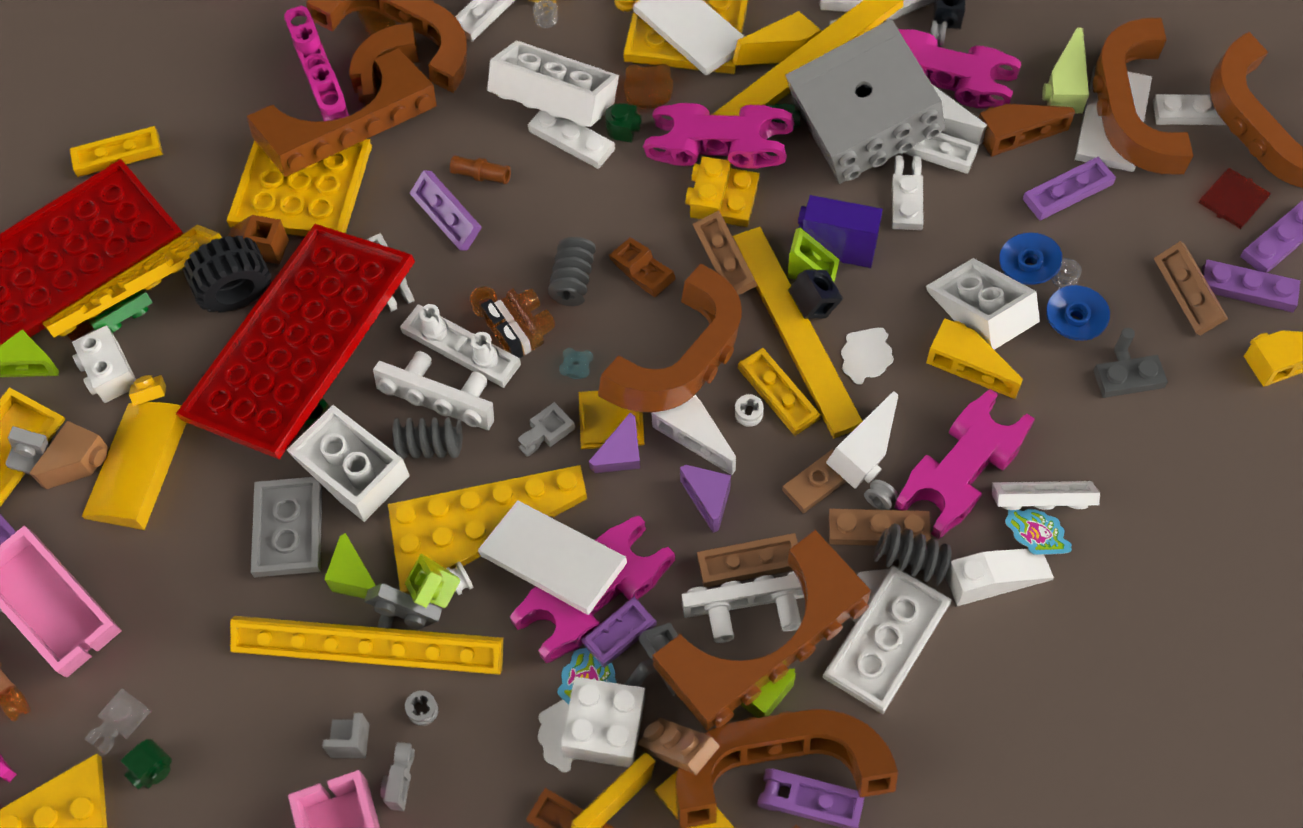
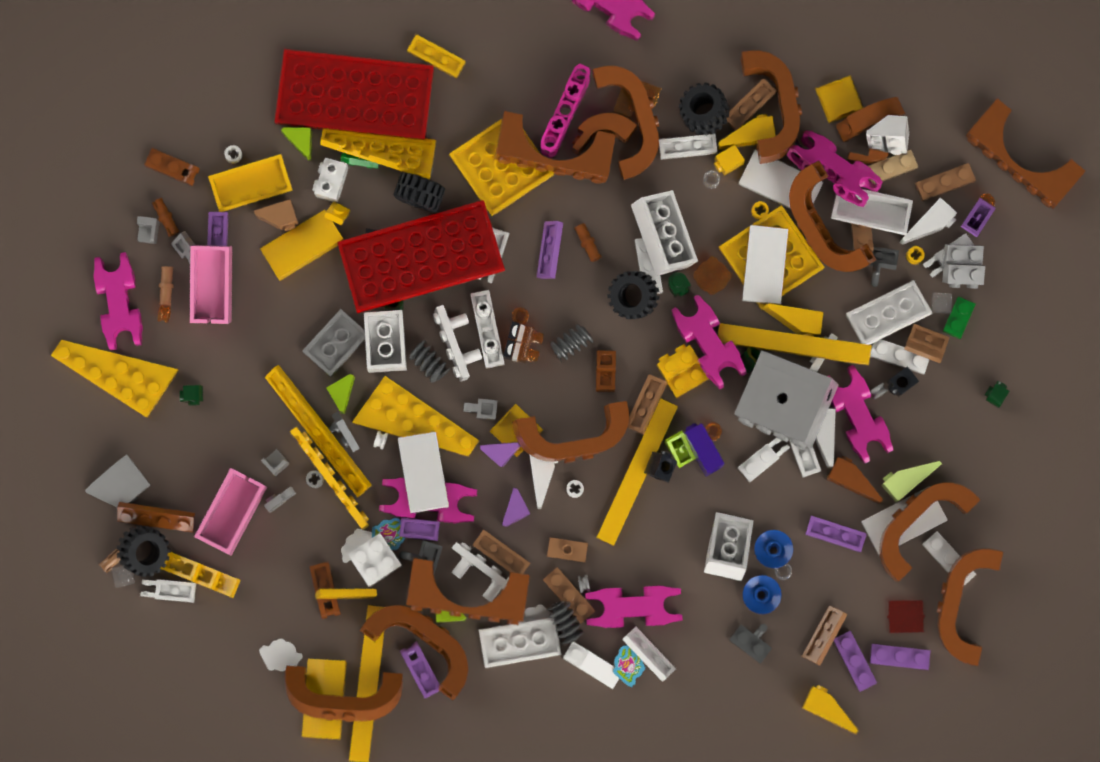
camera: 45 degrees right, 20 degrees up
light grey bracket [5,426,49,474] -> none
clear plate [84,688,151,755] -> none
dark orange slope [228,215,289,264] -> none
lime slope [405,554,460,608] -> none
clear light blue plate [559,348,593,379] -> none
medium nougat plate [637,718,720,775] -> none
yellow tile [738,347,821,436] -> none
white slope [826,391,898,489] -> none
white sticker [841,328,894,385] -> none
yellow slope [926,318,1023,399] -> none
none -> yellow wing [290,427,369,530]
none -> black tyre [607,271,660,319]

